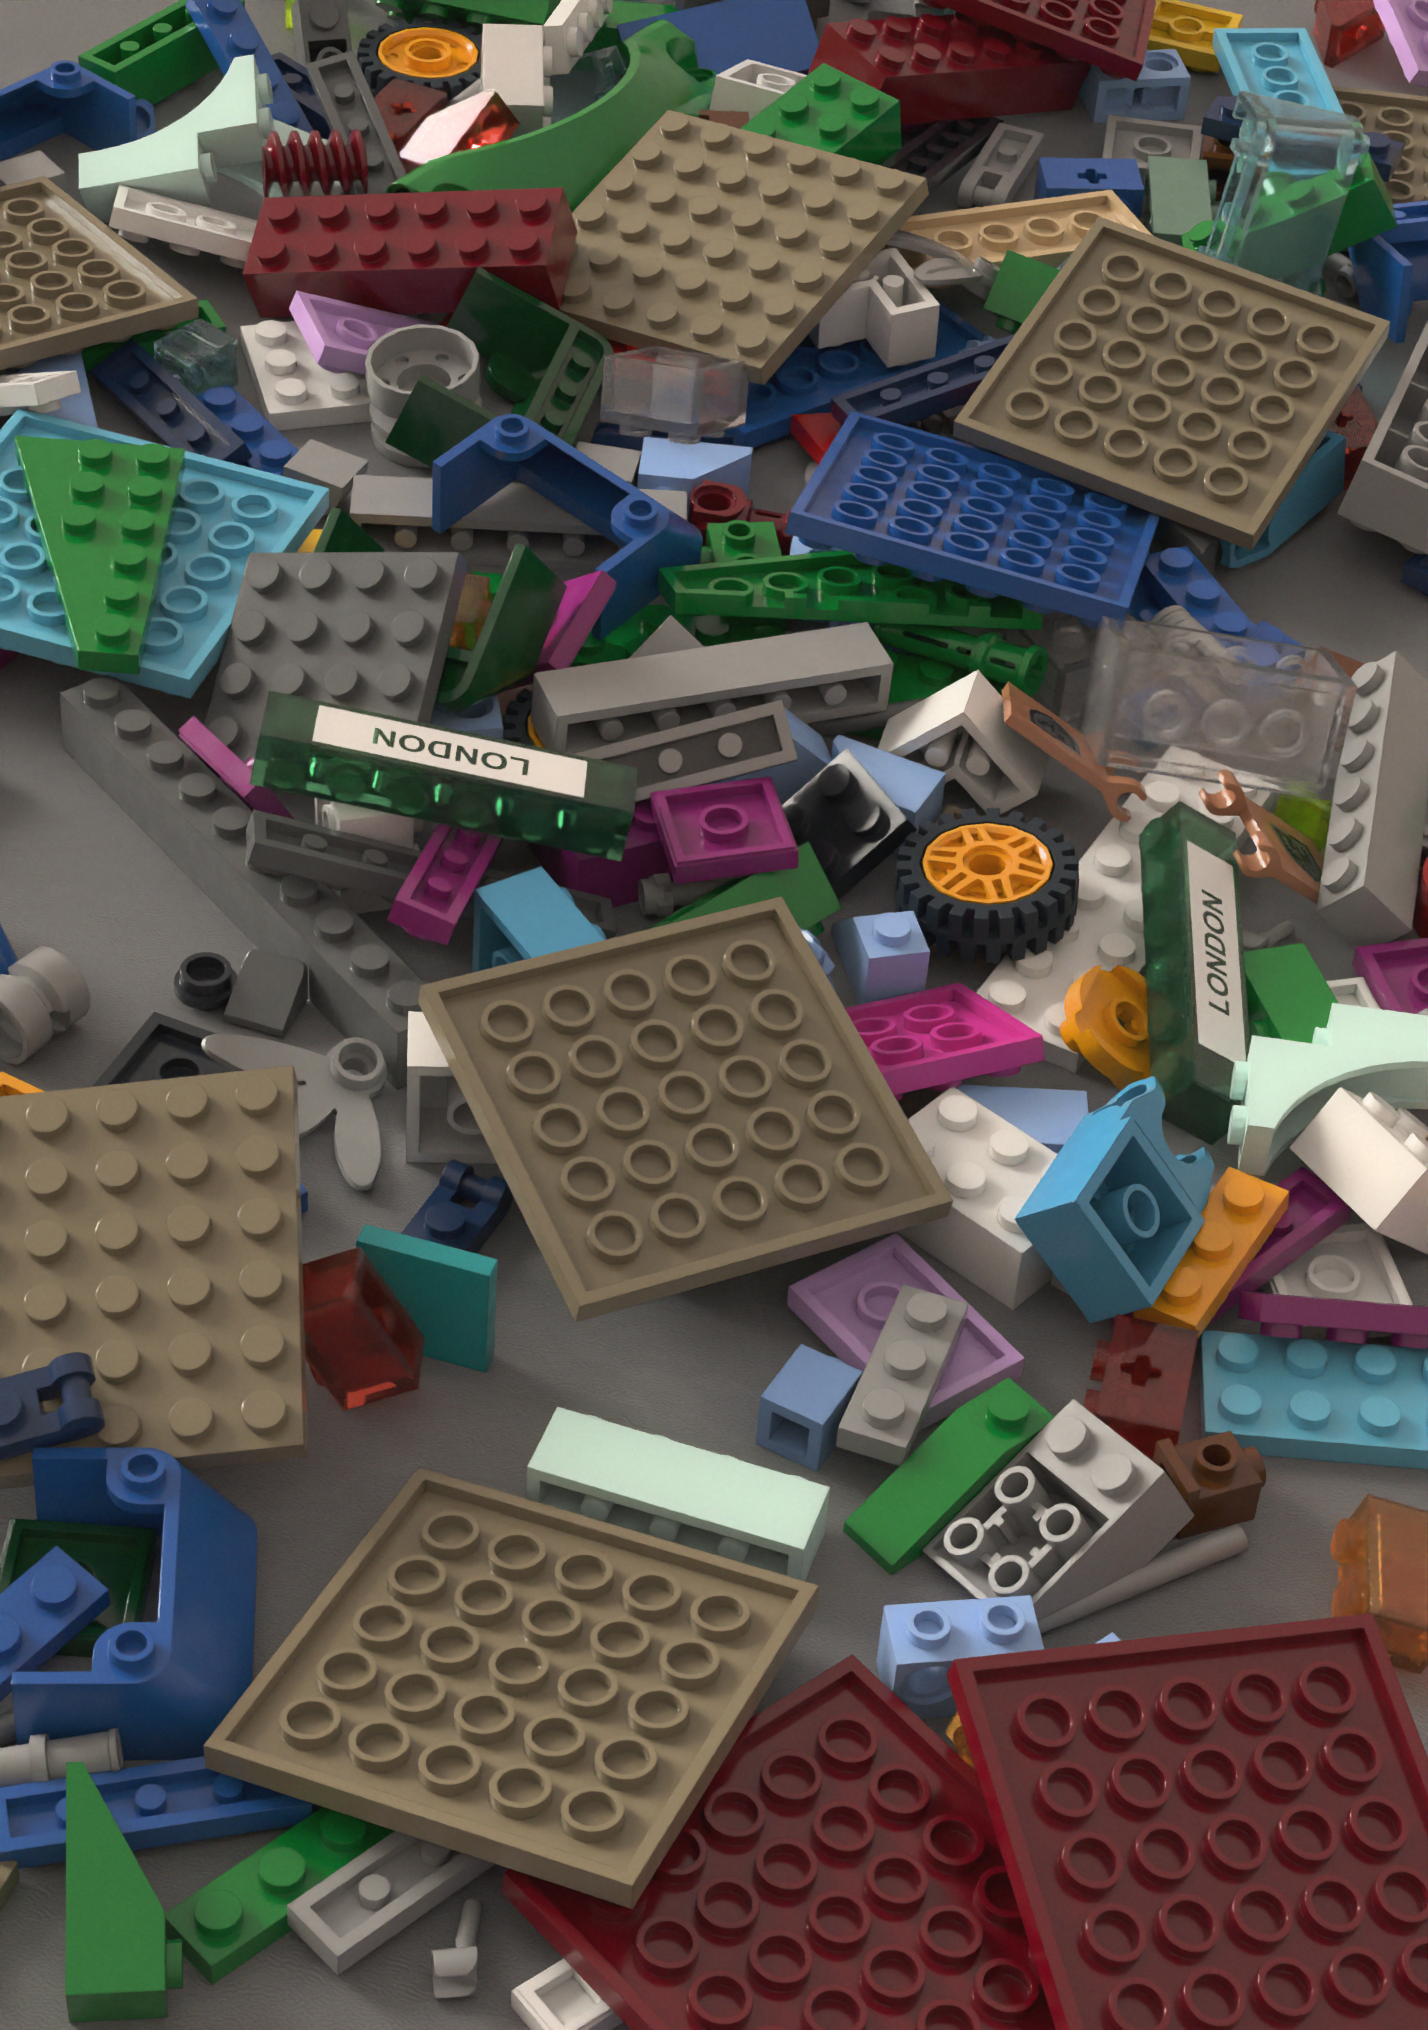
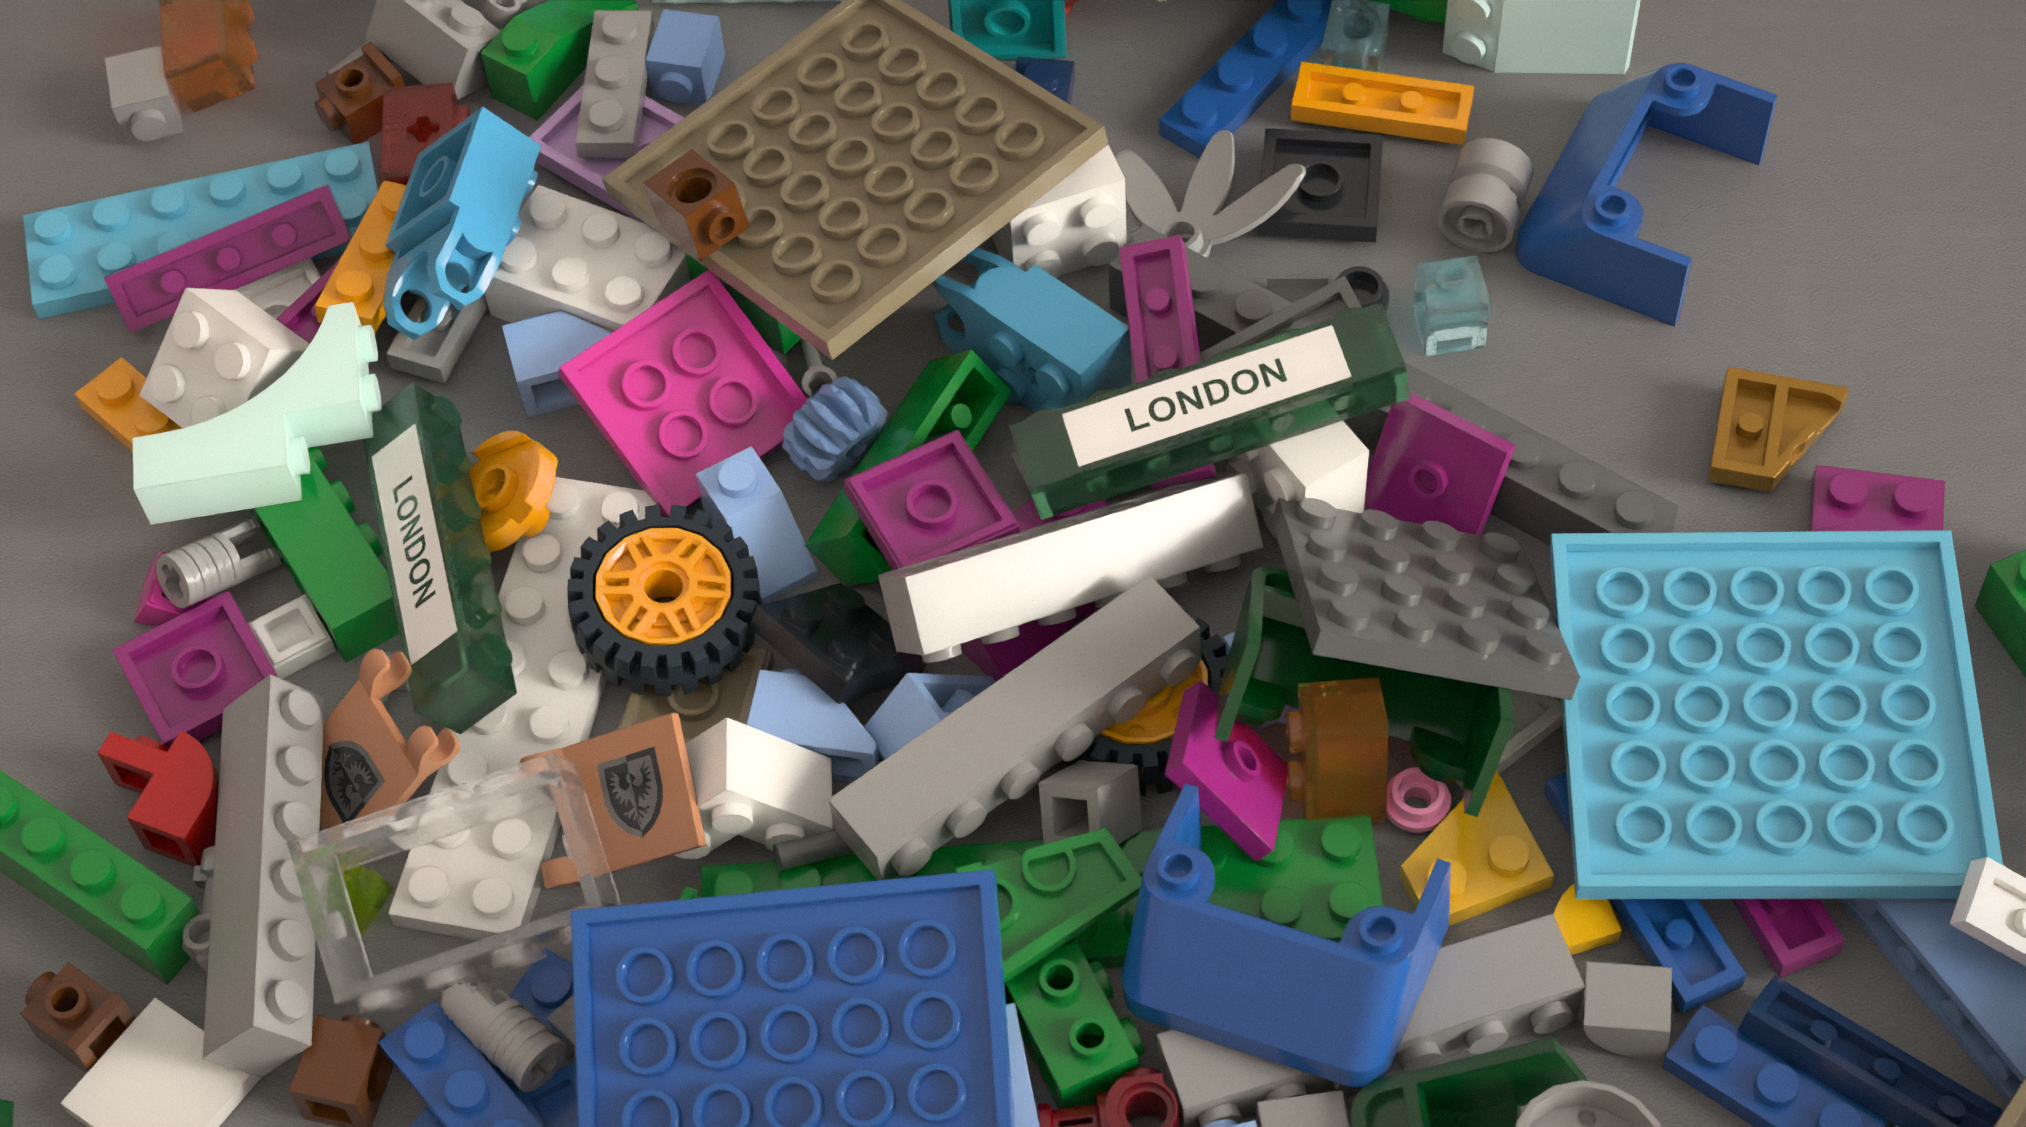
camera: 170 degrees right, 15 degrees up
green wing [14,435,185,674] -> none
none -> reddish brown brick [643,149,750,261]
none -> clear light blue brick [1412,255,1491,356]

